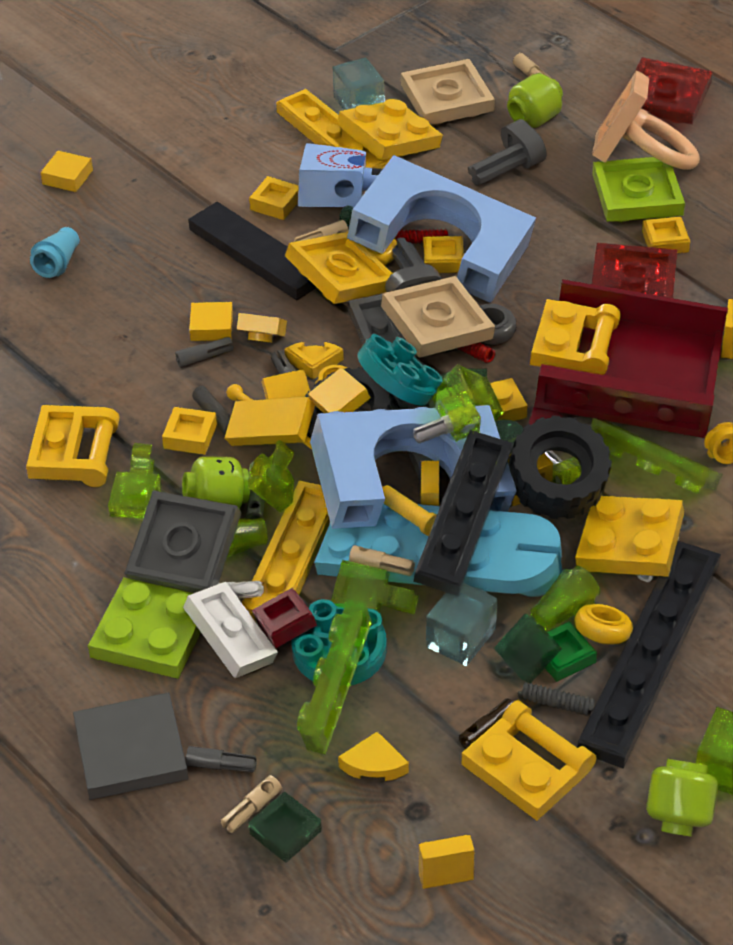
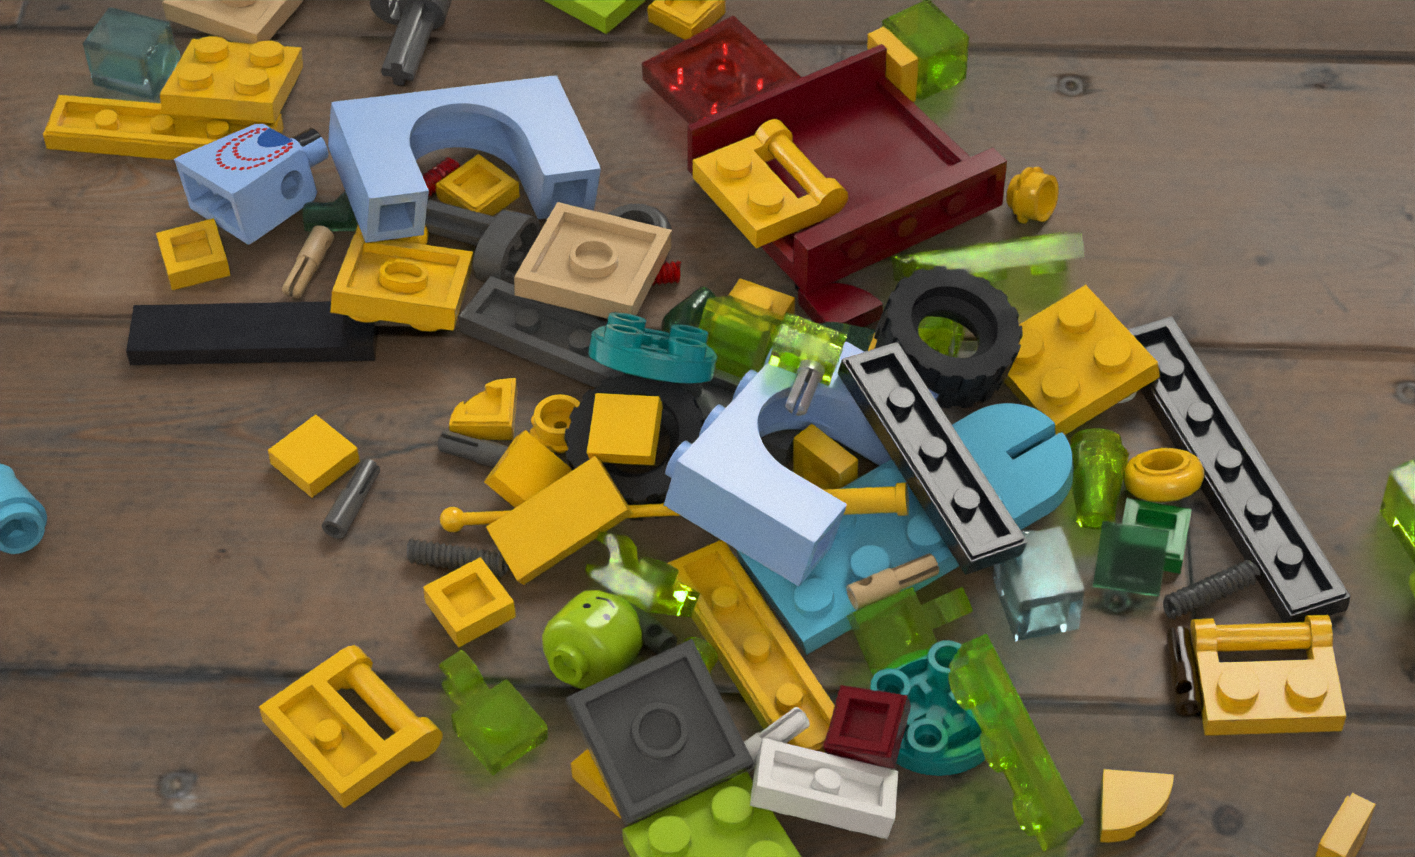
camera: 45 degrees left, 5 degrees up
yellow plate [237,313,287,343] -> none

